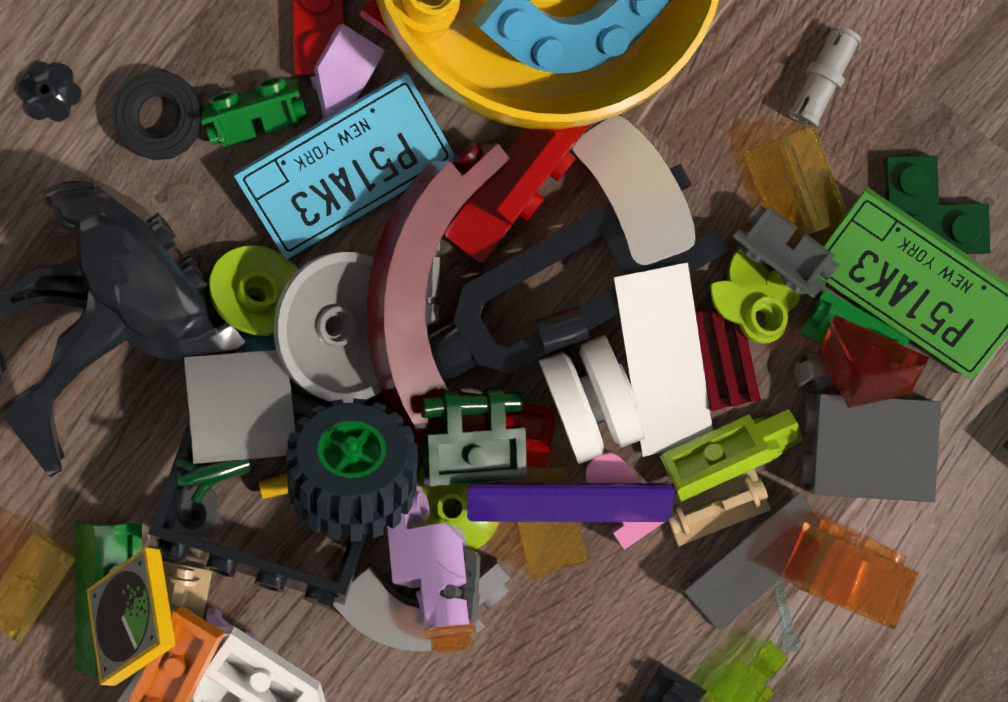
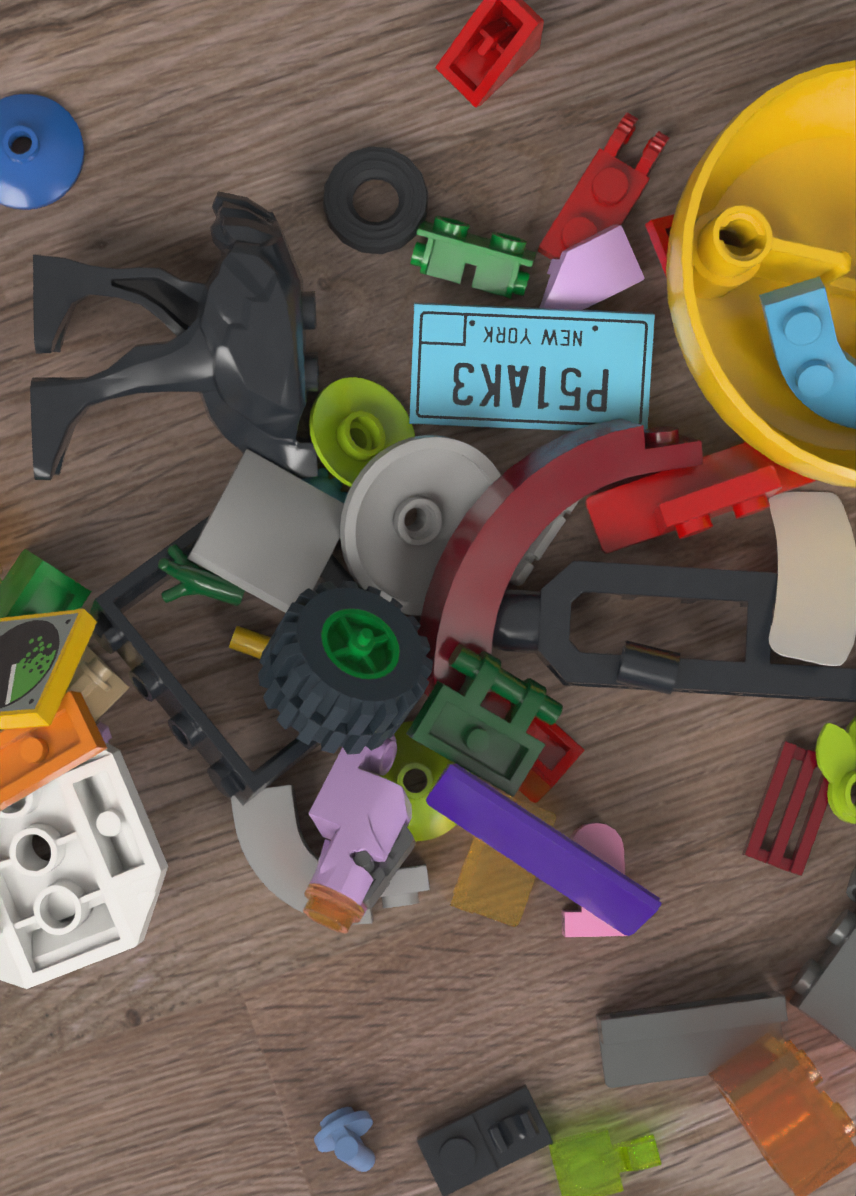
camera: 25 degrees right, 5 degrees down
black plant [18,62,82,122] -> none
dark grey animal [173,486,223,540] -> none
white wheel [539,335,645,464] -> none
white sticker [614,262,713,457] -> none
lime hinge [660,409,803,502] -> none
tan hinge [668,469,771,546] -> none
clear light blue hinge [773,578,802,652] -> none

